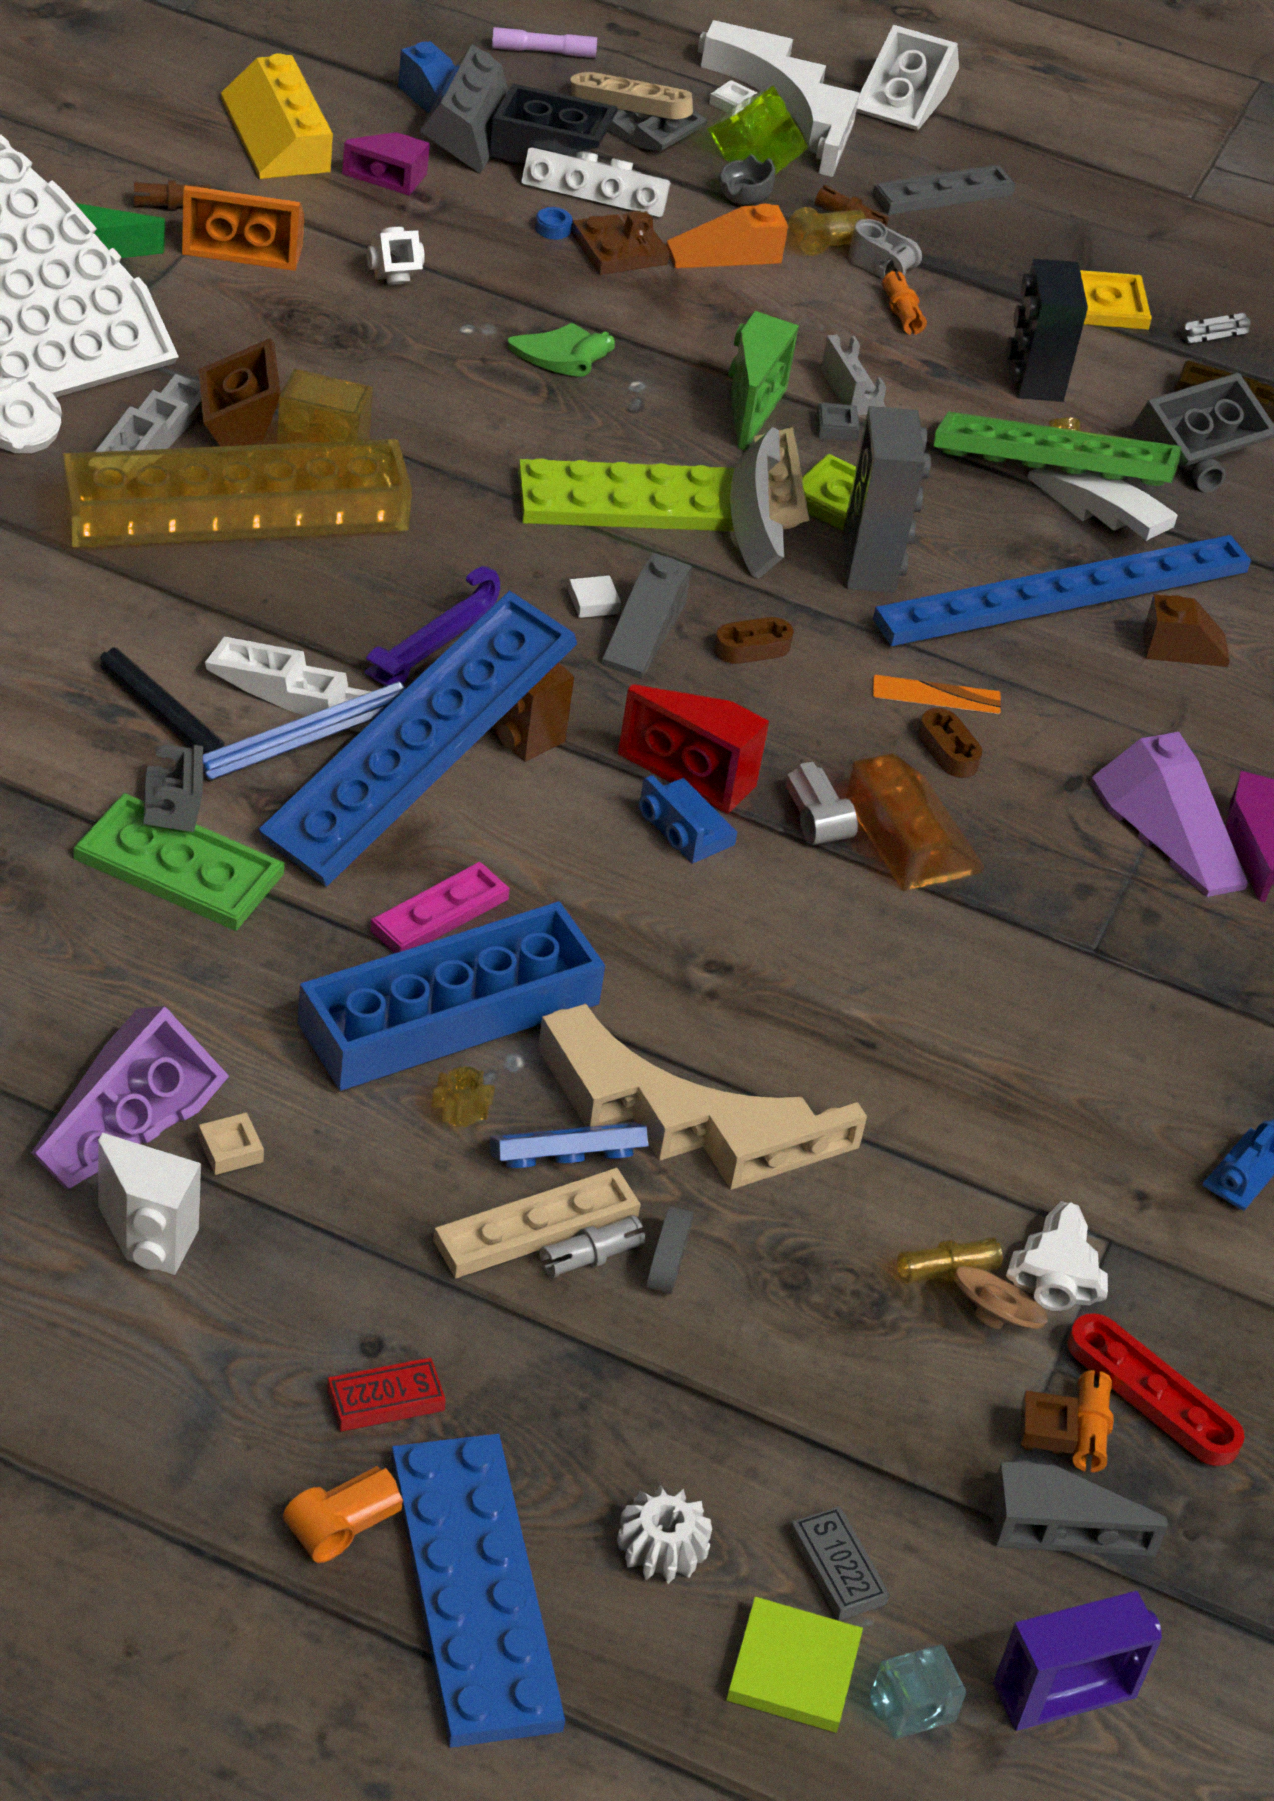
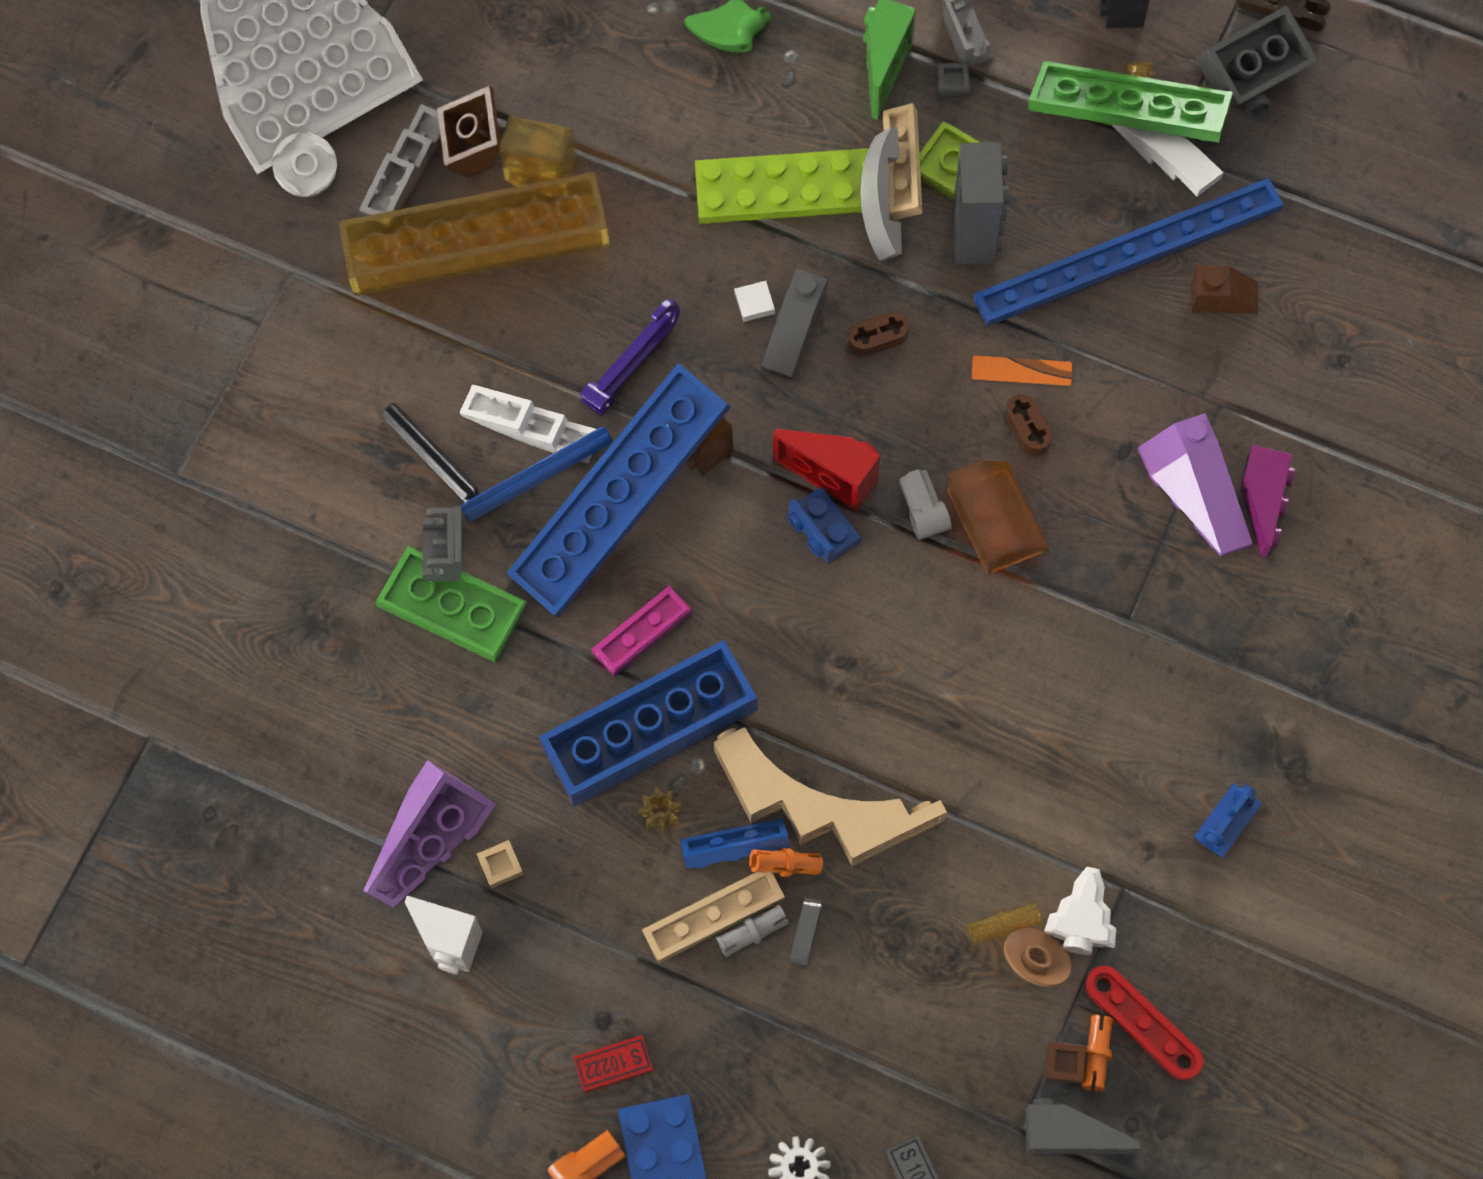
camera: 10 degrees right, 25 degrees up
none -> orange pin [749,848,823,877]

